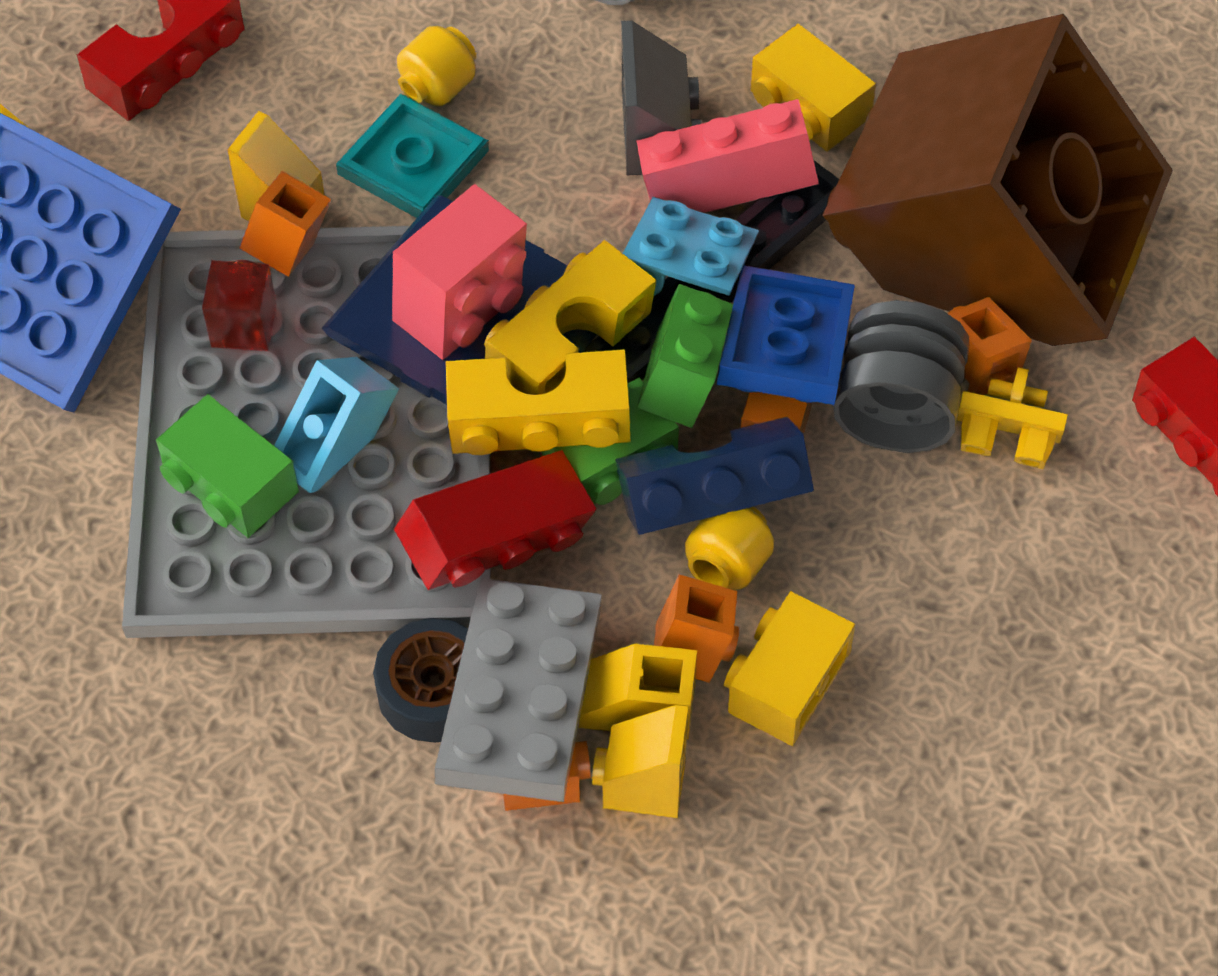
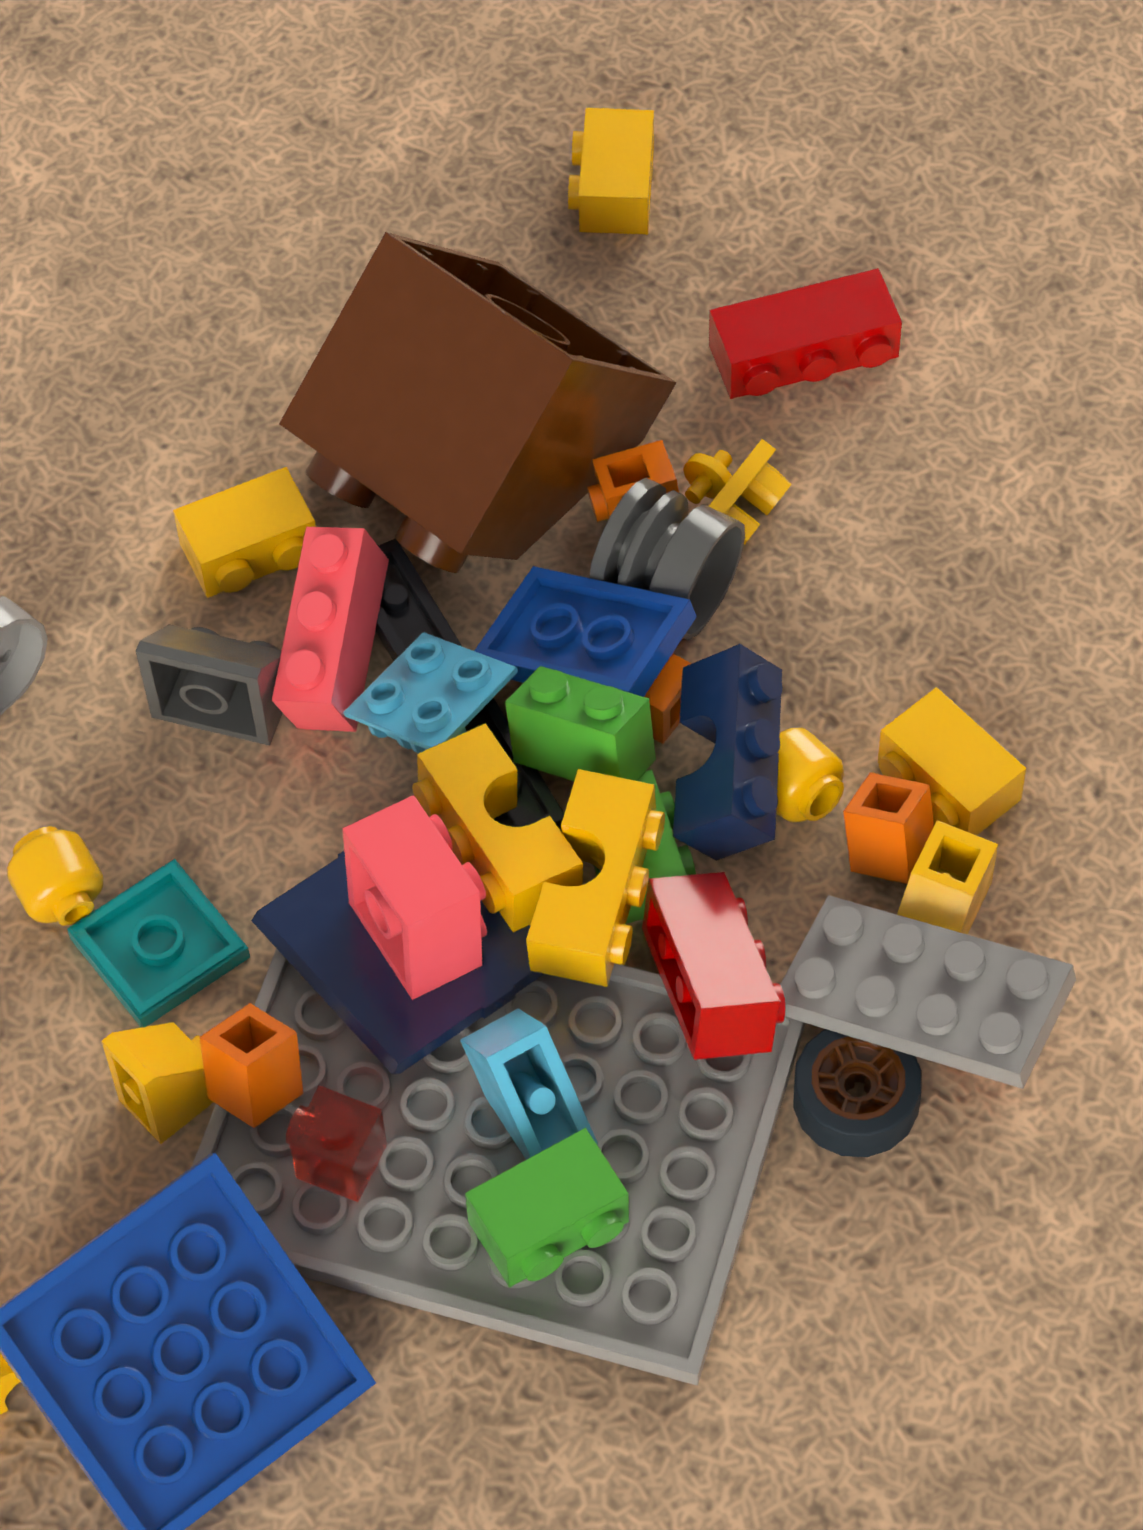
camera: 70 degrees left, 0 degrees up
yellow slope [592,705,689,818] -> none

